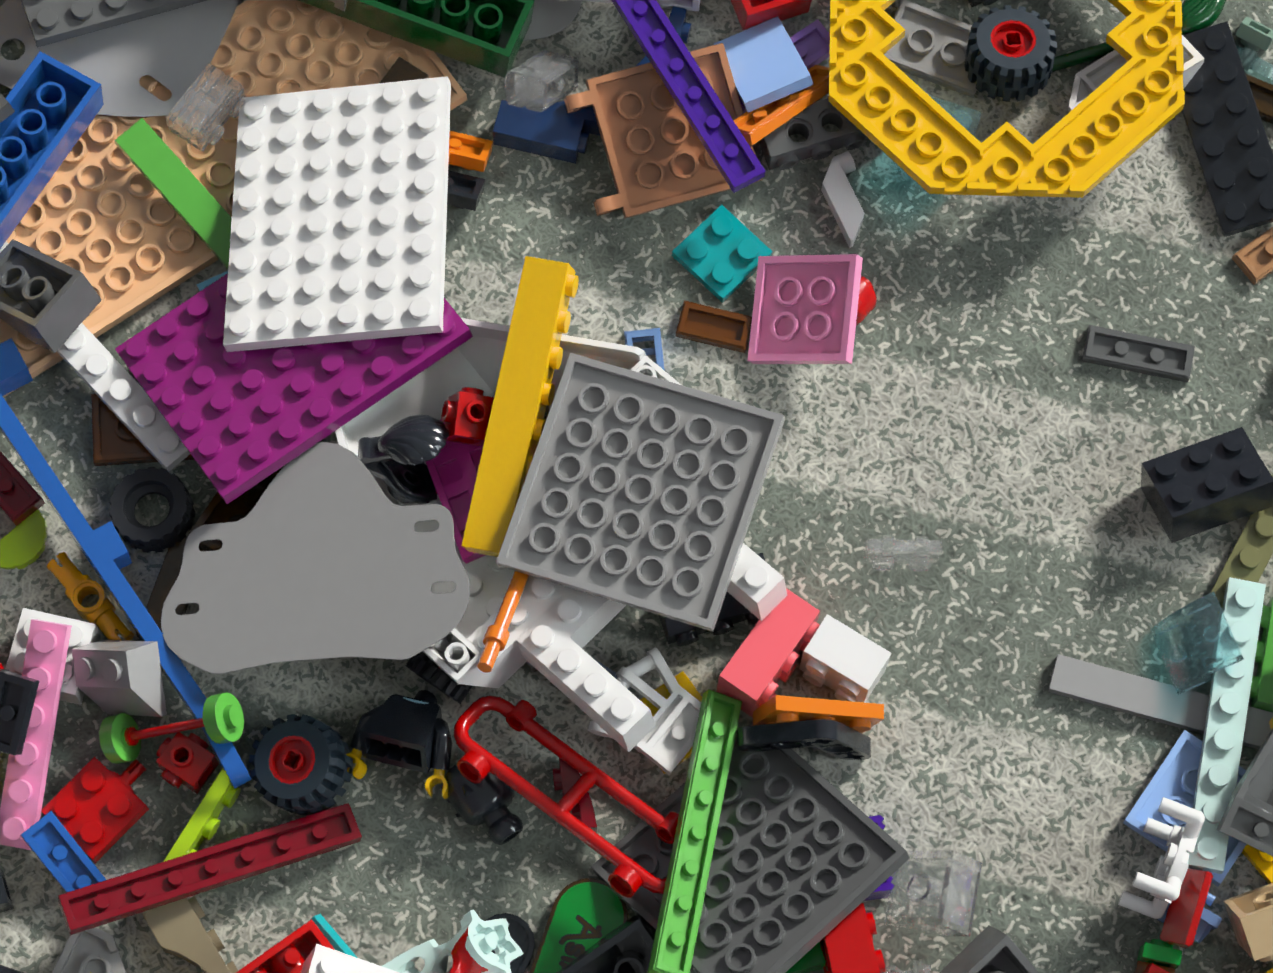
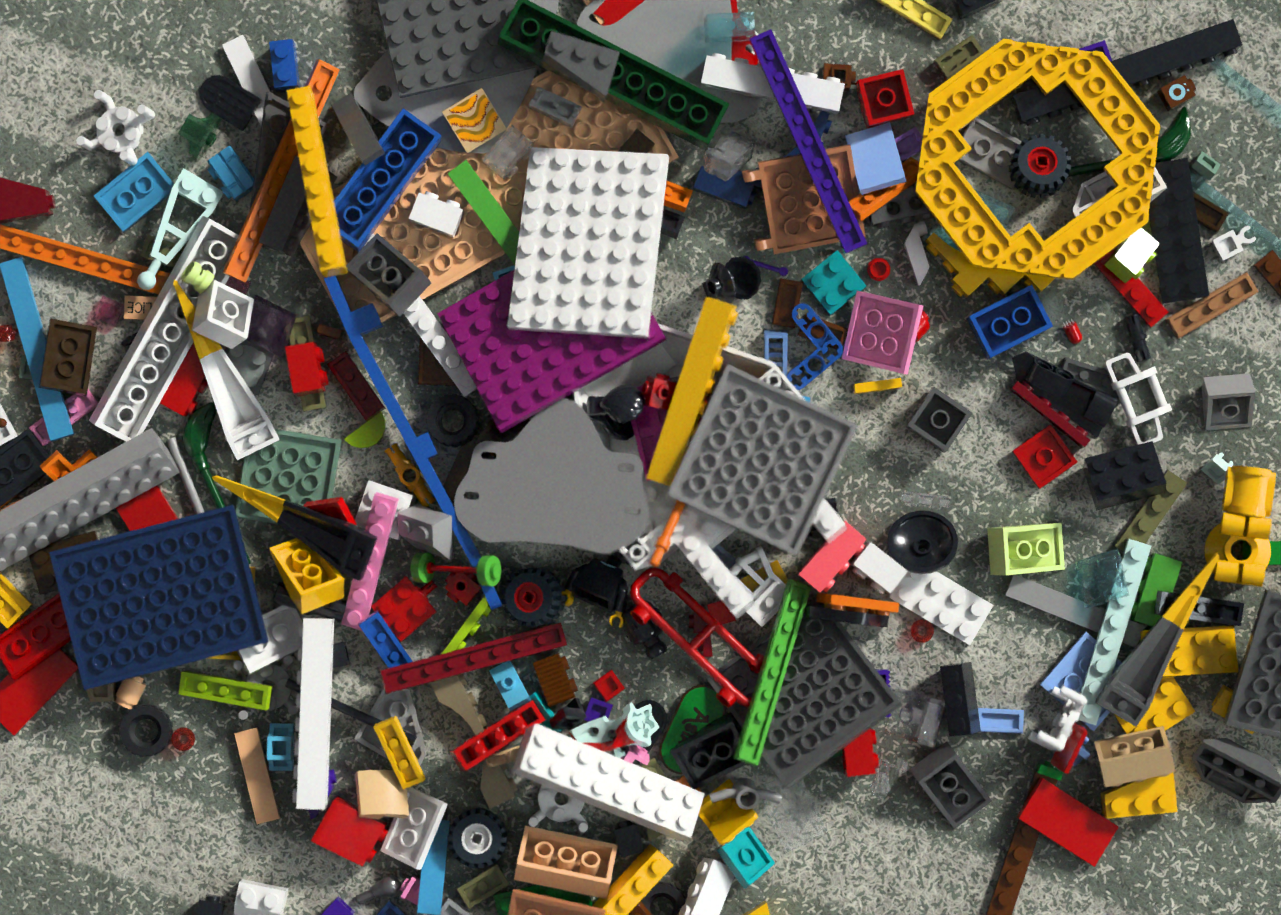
camera: 10 degrees right, 15 degrees up
none -> white brick [409,191,464,238]
none -> slope [441,88,507,153]
none -> medium azure plate [489,661,531,711]
none -> light grey hinge [529,87,582,128]
none -> reddish brown brick [533,653,578,707]
none -> black bracket [549,698,586,730]
none -> dark purple plate [584,697,613,721]
none -> red tile [593,669,625,702]
none -> black animal [702,256,761,304]
none -> red tile [707,600,736,625]
none -> dark purple hinge [743,255,788,276]
none -> reddish brown tile [772,278,803,328]
none -> blue beam [787,303,843,390]
none -> yellow tile [853,378,902,394]
none -> red plate [867,258,890,281]
none -> black dish [887,511,958,574]
none -> white plate [889,571,993,645]
none -> dark grey brick [905,387,973,453]
none -> clear red plate [910,619,934,643]
none -> yellow arch [925,232,1055,298]
none -> black brick [940,662,981,737]
none -> blue brick [966,285,1053,360]
none -> light blue tile [978,708,1024,734]
none -> yellowish green slope [987,523,1065,575]
none -> dark red plate [1009,381,1090,448]
none -> black panel [1012,351,1118,437]
none -> red plate [1012,424,1077,489]
none -> red piece [1063,319,1082,344]
none -> red plate [1094,250,1168,328]
none -> brick [1104,228,1159,283]
none -> white bar [1104,353,1172,445]
none -> black pin [1124,314,1151,362]

